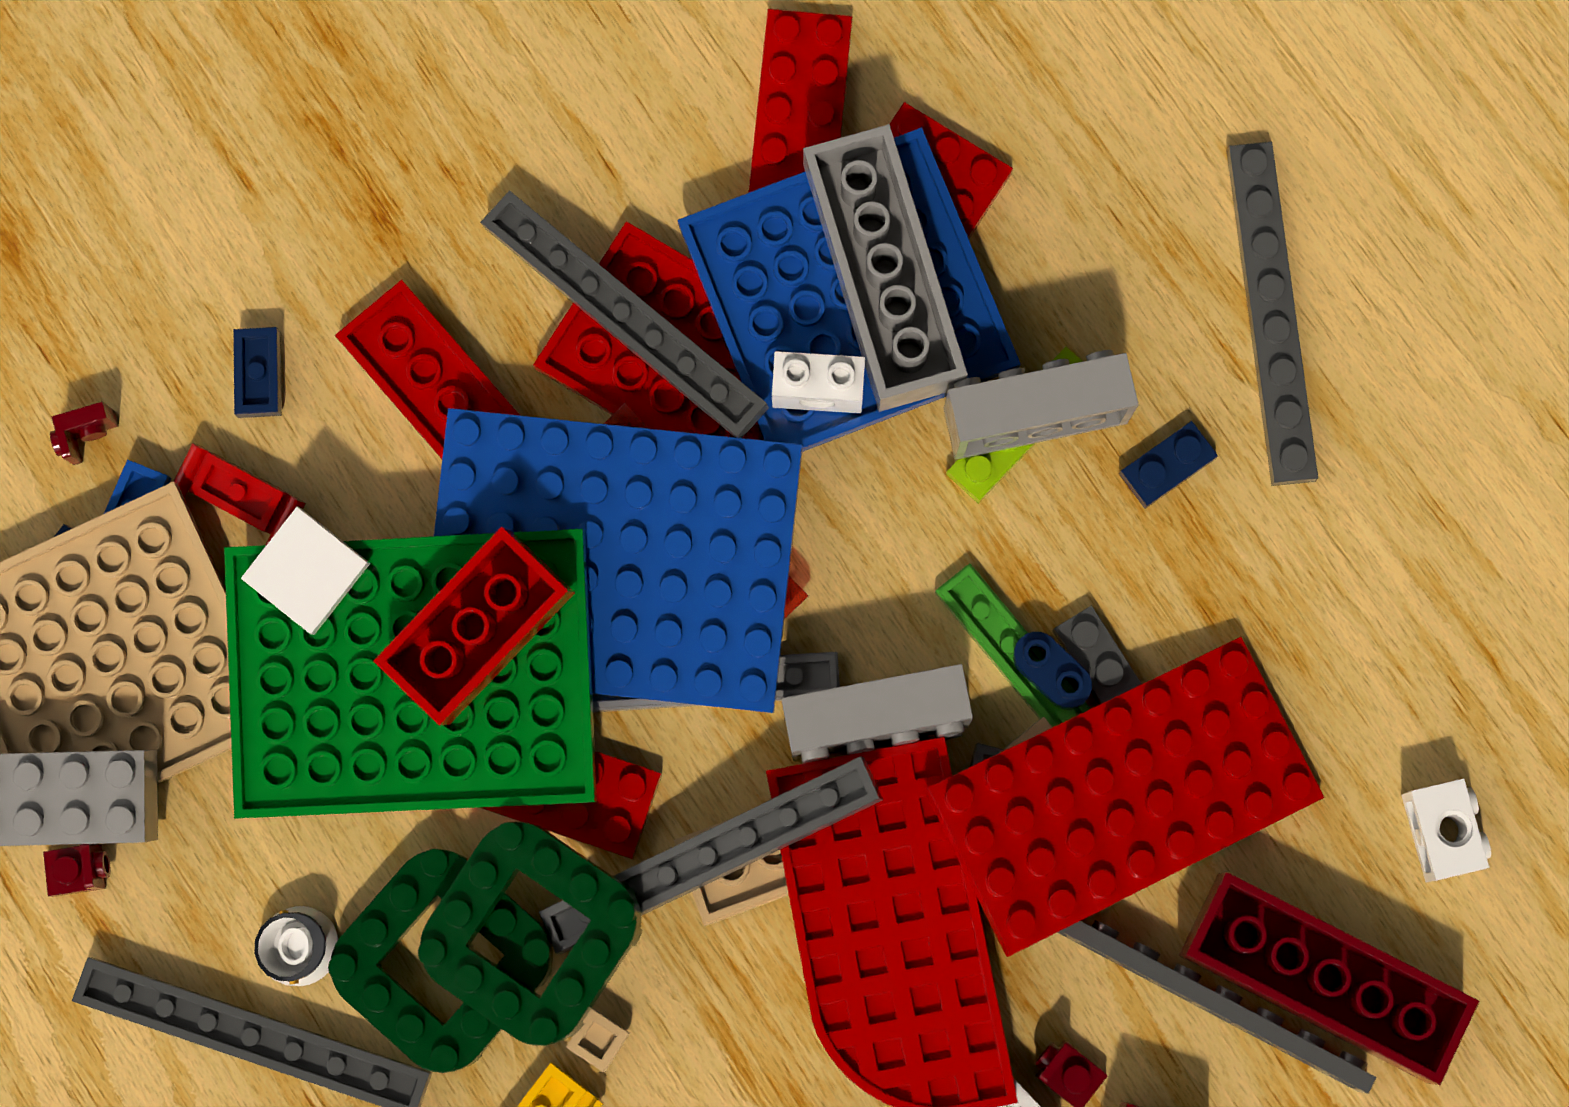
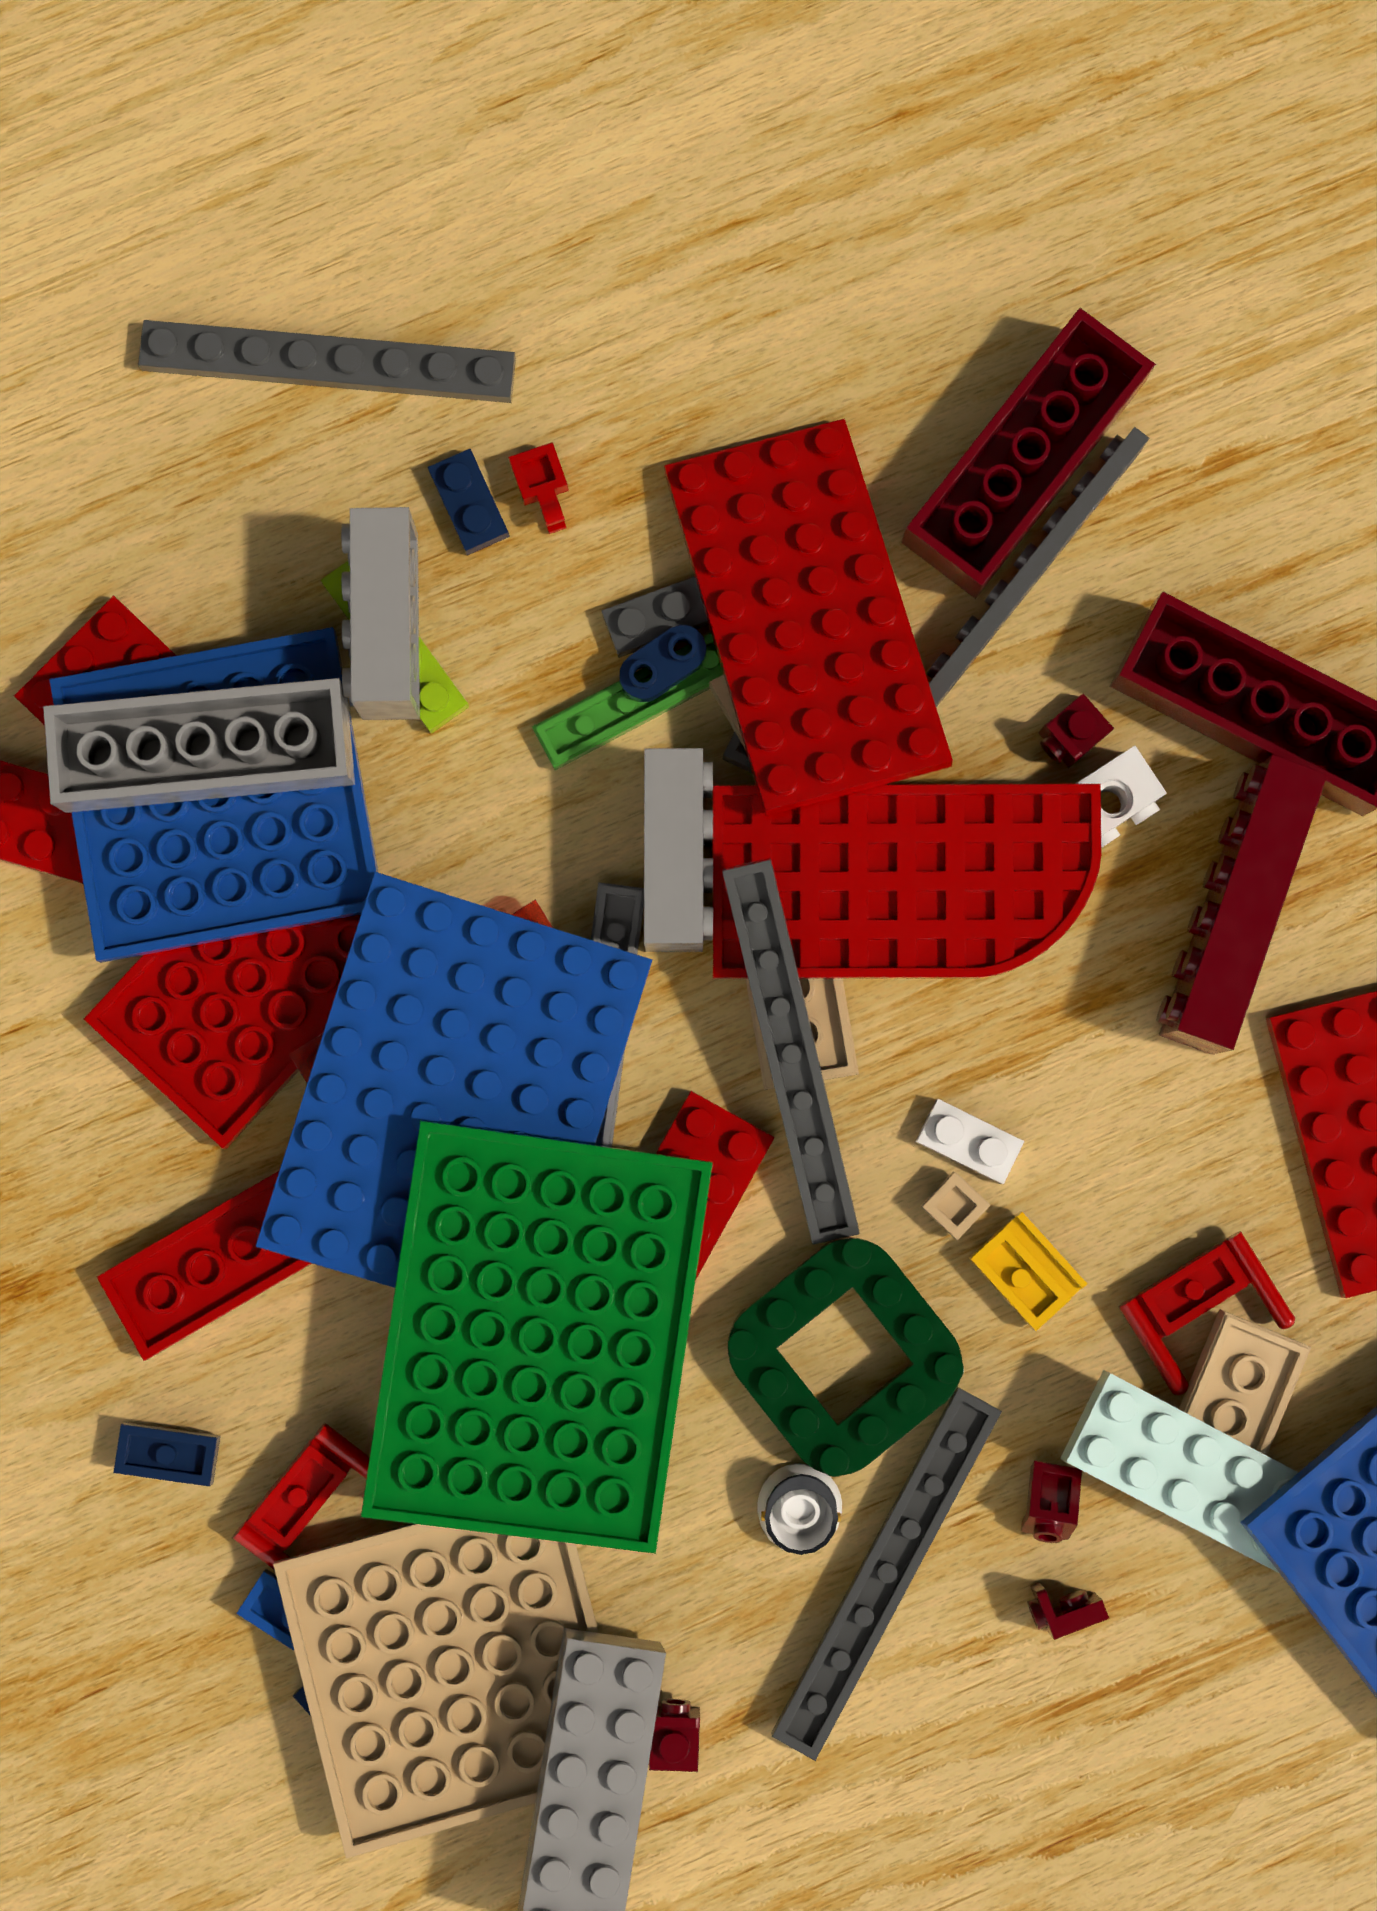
camera: 85 degrees left, 5 degrees up
dark red bracket [50,401,119,465] -> none
white tile [241,507,370,635] -> none
red brick [373,527,576,726] -> none
dark green plate [418,822,643,1046] -> none
dark grey plate [481,190,769,438] -> none
white brick [772,351,865,413] -> none
white brick [1401,779,1491,883] -> none
none -> red plate [508,442,569,534]
none -> white plate [915,1099,1024,1184]

